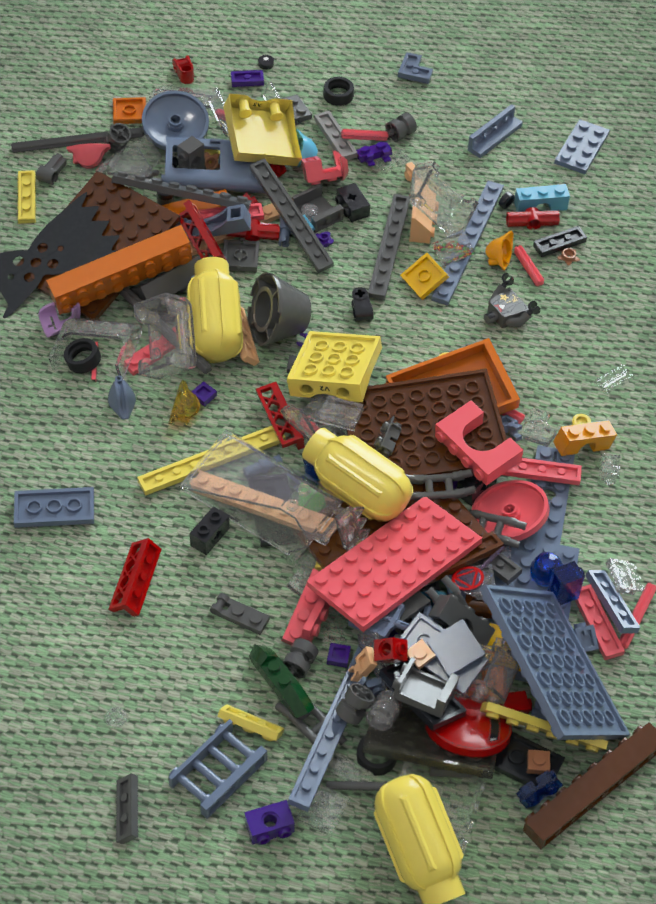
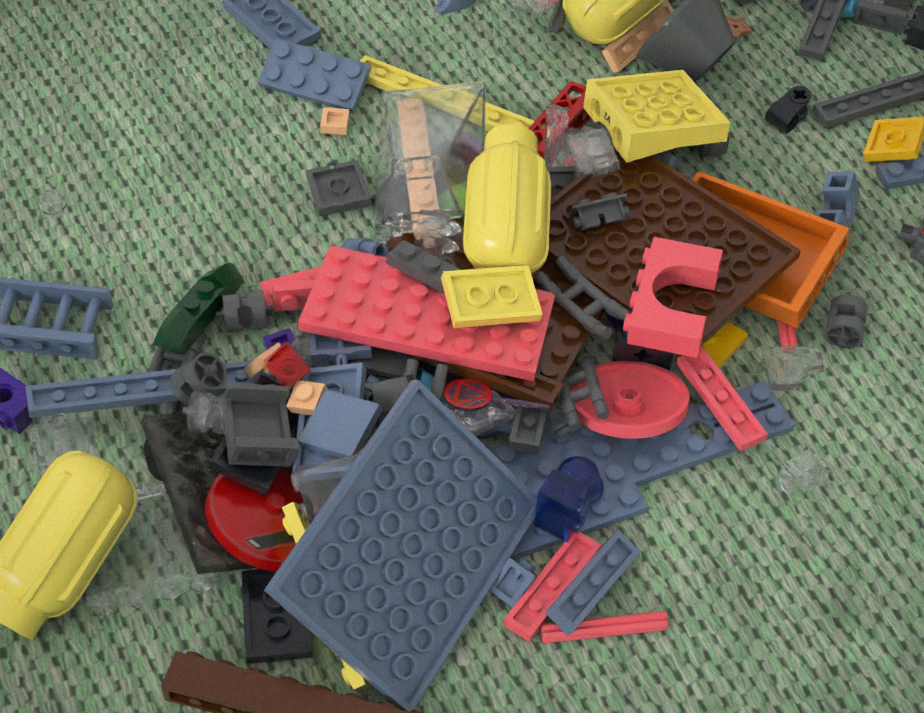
camera: 55 degrees right, 0 degrees up
red fence [109,538,162,617] -> none
clear yellow hat [168,380,200,424] -> none
dark purple plate [190,382,217,407] -> none
black brick [190,506,230,555] -> none
dark grey plate [210,593,270,635] -> none
light yellow plate [217,704,284,741] -> none
dark purple plate [315,231,334,248] -> none
clear tile [326,752,373,794] -> none
dark grey bar [326,781,387,791] -> none
sand blue plate [501,415,522,441] -> none
clear blue hinge [516,769,564,809] -> none
nougat plate [527,750,550,775] -> none
light orange arch [553,421,617,456] -> none
light yellow tile [571,414,591,425] -> none
clear plate [606,558,645,596] -> none
none -> sand blue plate [258,38,372,113]
none -> dark grey plate [306,160,372,216]
none -> light nougat plate [320,107,350,135]
none -> sand blue pin [342,238,388,257]
none -> dark grey plate [386,240,461,294]
none -> light yellow plate [441,265,543,328]
none -> sand blue arch [814,172,861,232]
none -> dark grey wheel [825,295,868,349]

